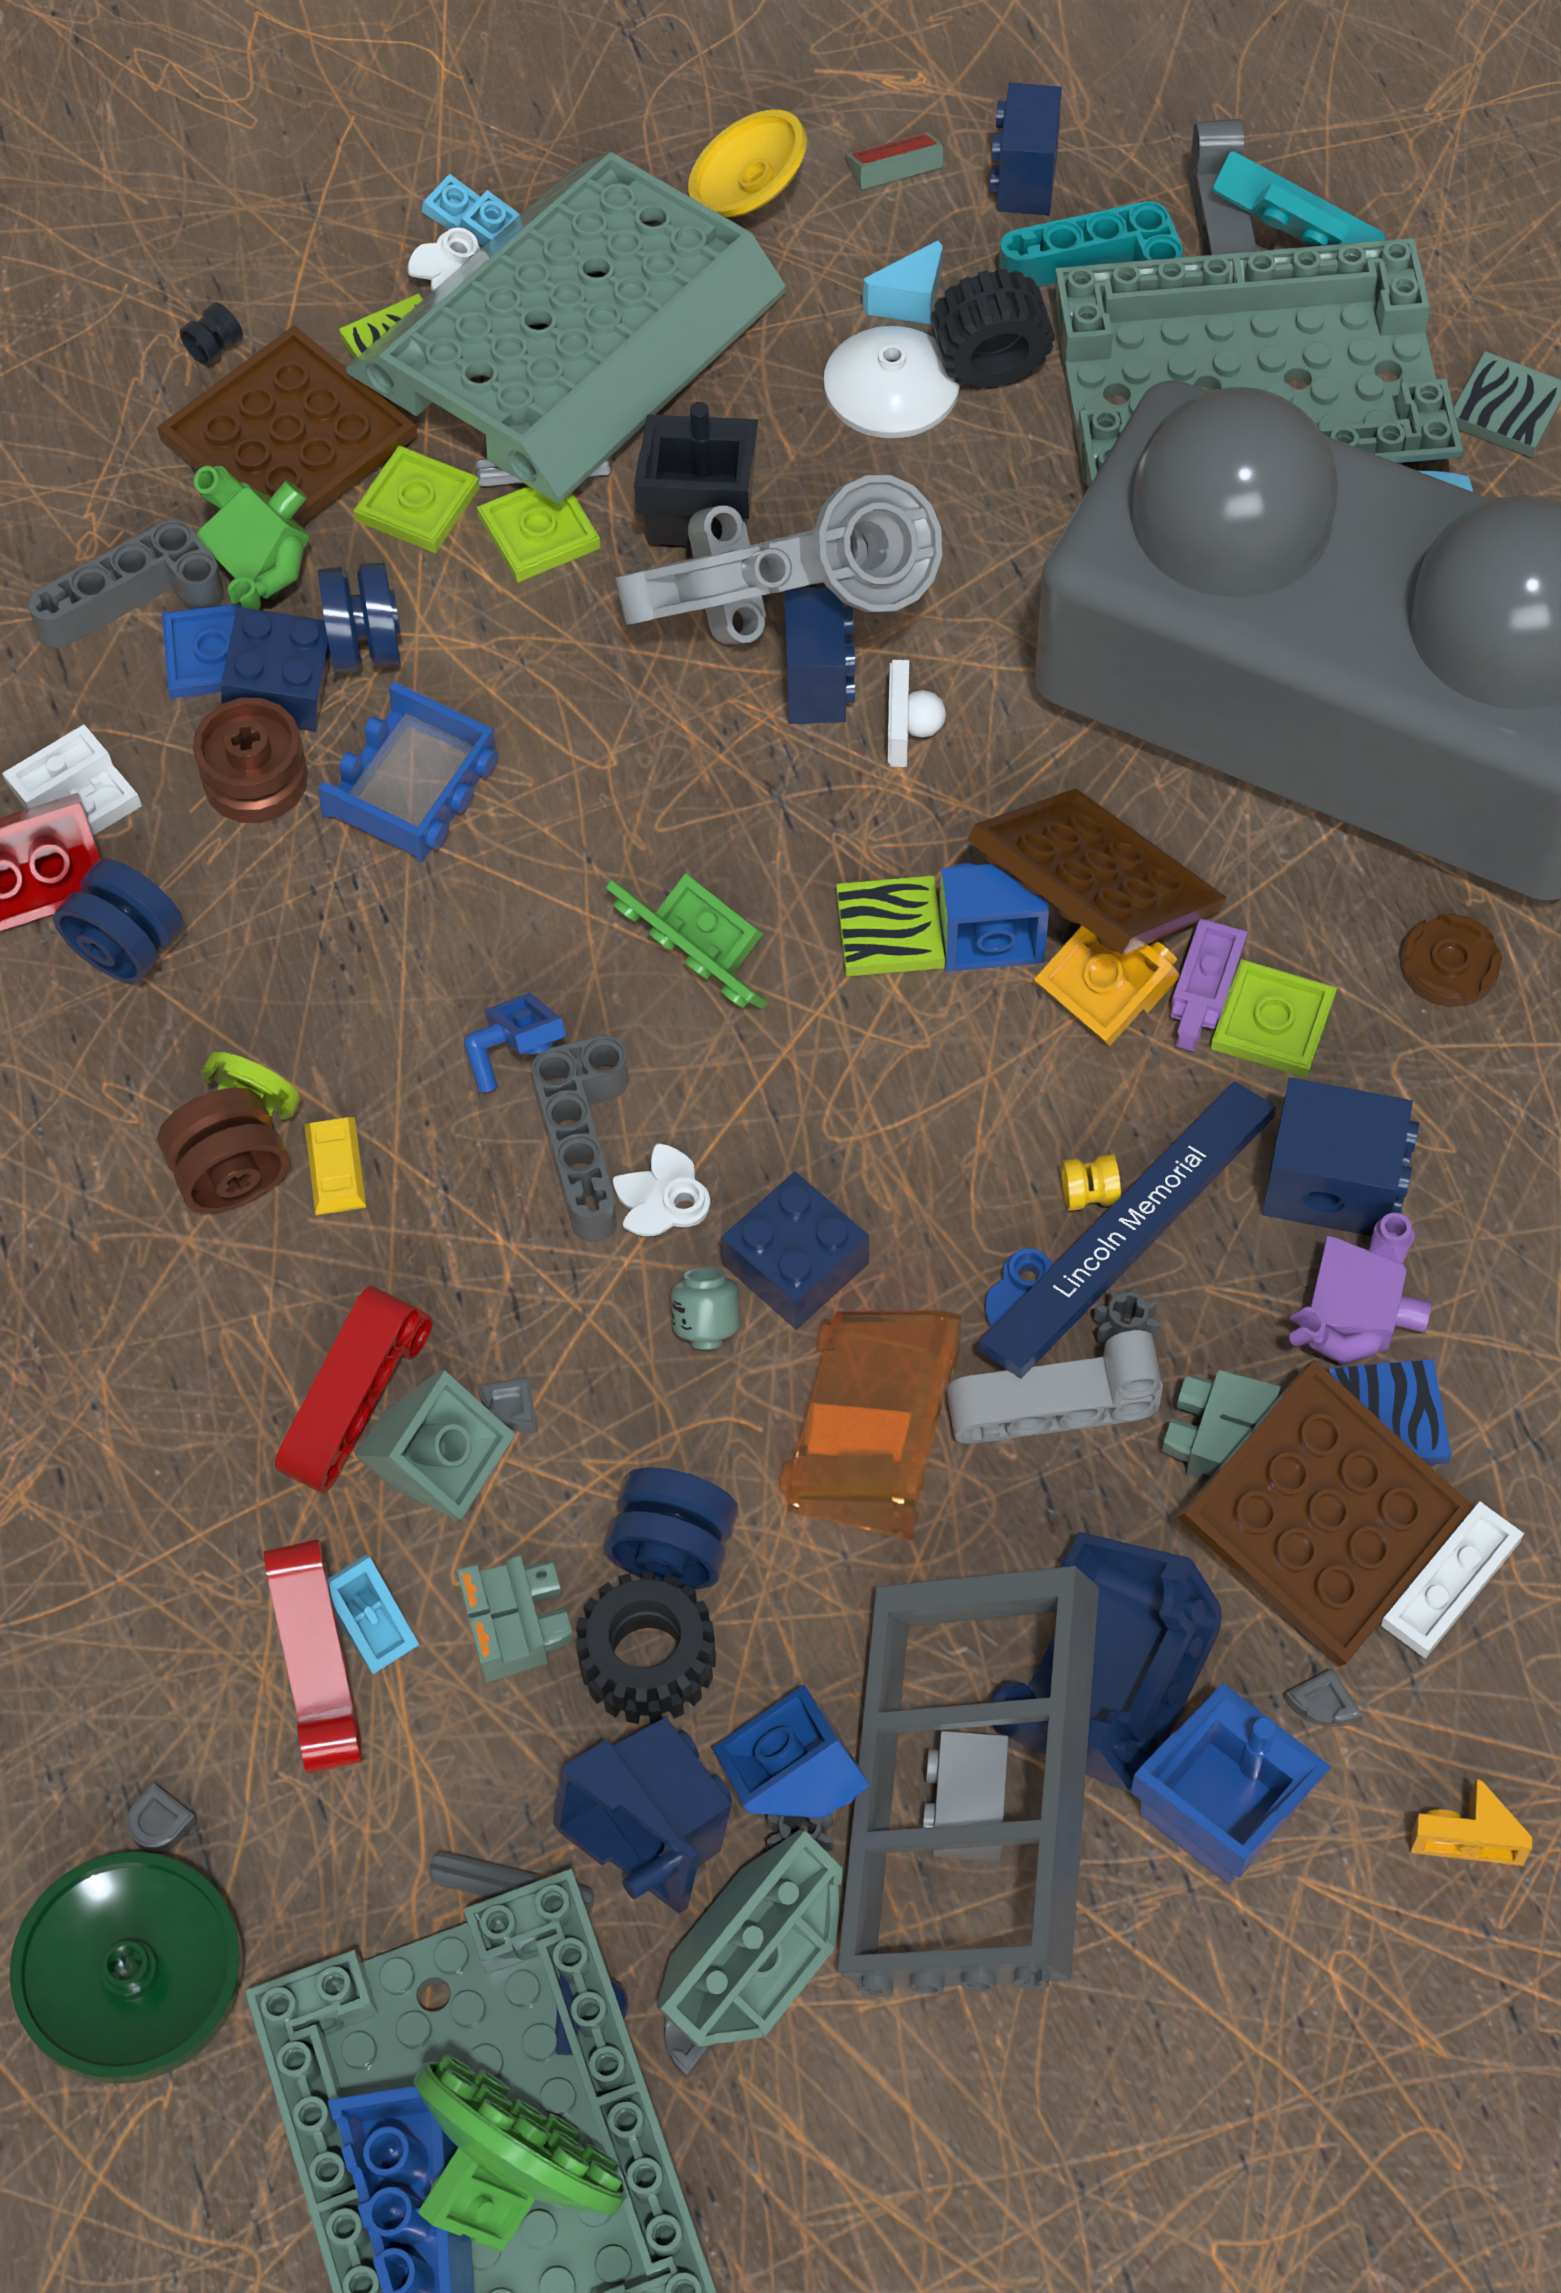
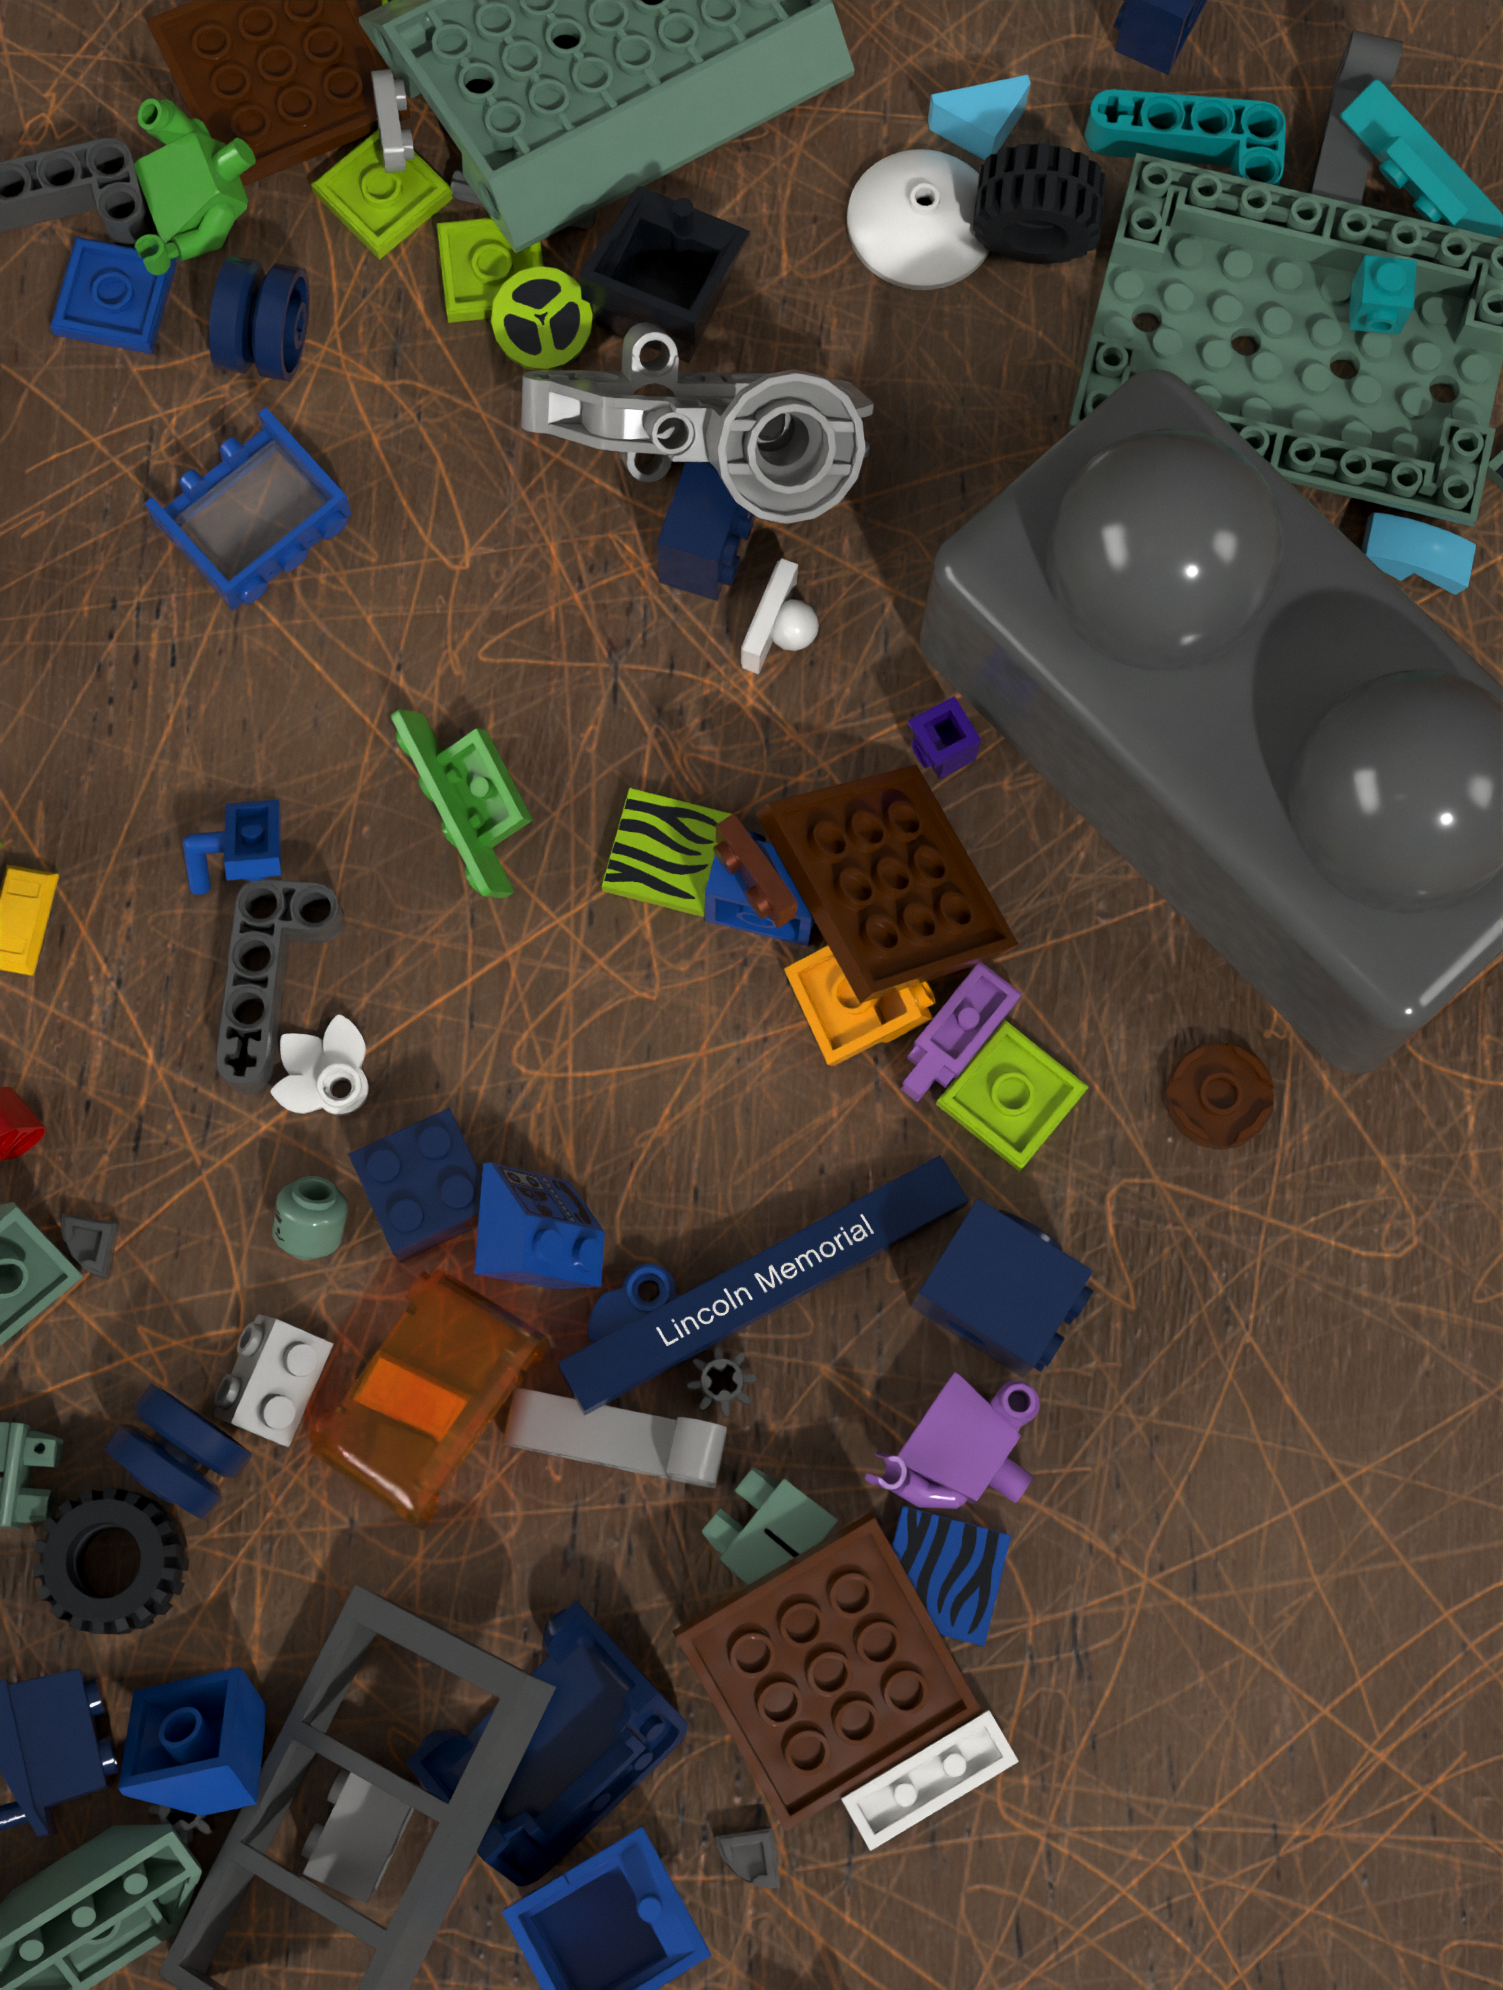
camera: 15 degrees right, 15 degrees up
copper wheel [193,698,308,823] -> none
dark blue brick [221,607,331,732] -> none
yellow wheel [1061,1154,1121,1211] -> none
none -> light grey bracket [213,1314,333,1448]
none -> light grey plate [371,69,415,173]
none -> blue slope [474,1163,605,1290]
none -> lime tile [491,266,593,371]
none -> copper plate [713,813,798,928]
none -> dark purple brick [908,696,981,780]
none -> teal brick [1349,255,1417,335]

